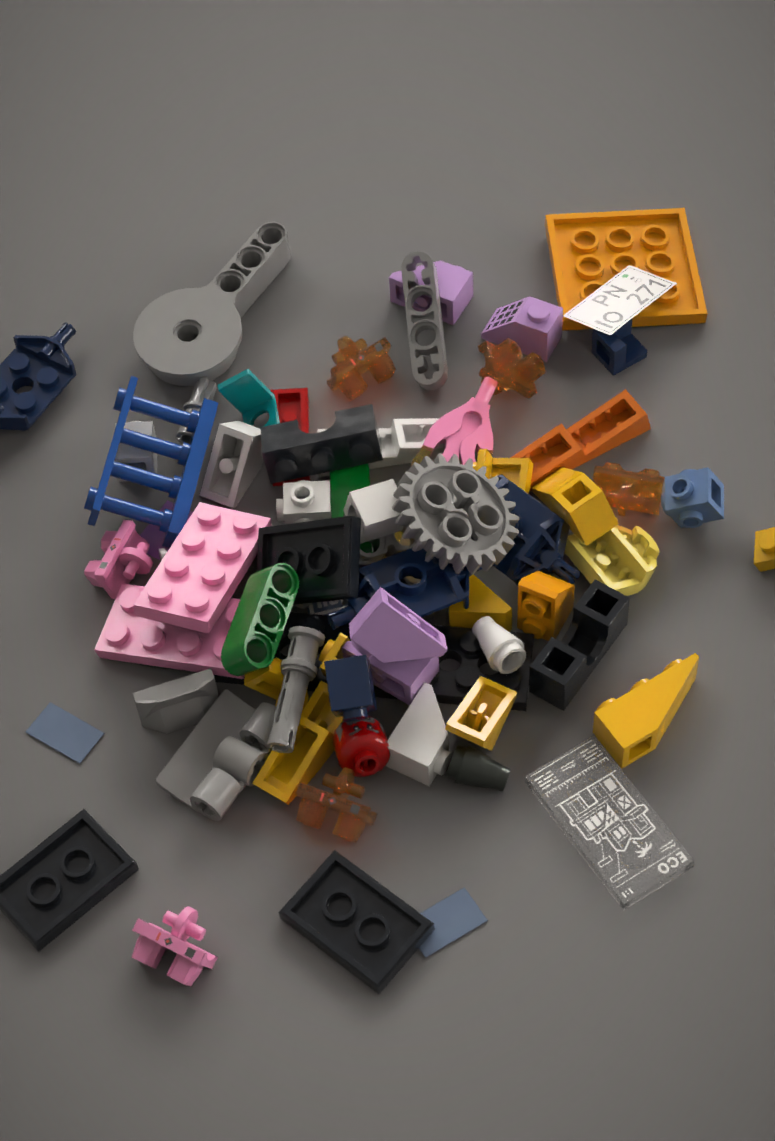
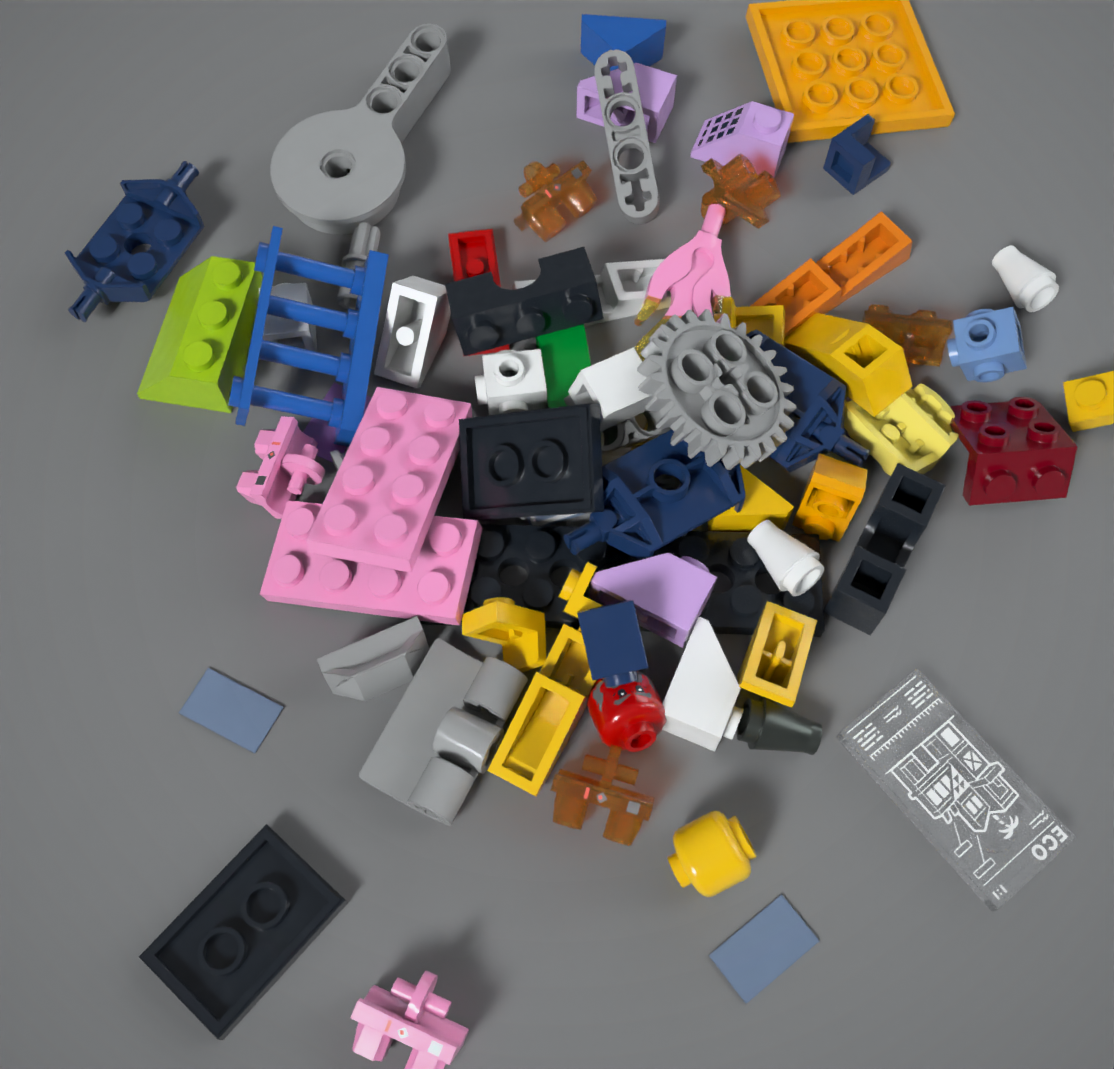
camera: 10 degrees left, 10 degrees up
teal bracket [218,369,280,429] -> none
green beam [221,563,299,676] -> none
light grey pin [267,626,325,753] -> none
black tile [278,850,435,994] -> none
lavender slope [349,587,448,663] -> none
white sticker [563,265,677,335] -> none
yellow slope [593,653,699,769] -> none
none -> lime slope [137,256,263,413]
none -> blue slope [581,14,666,71]
none -> yellow head [667,810,757,897]
none -> dark red bracket [950,397,1078,506]
none -> white cone [992,245,1059,312]

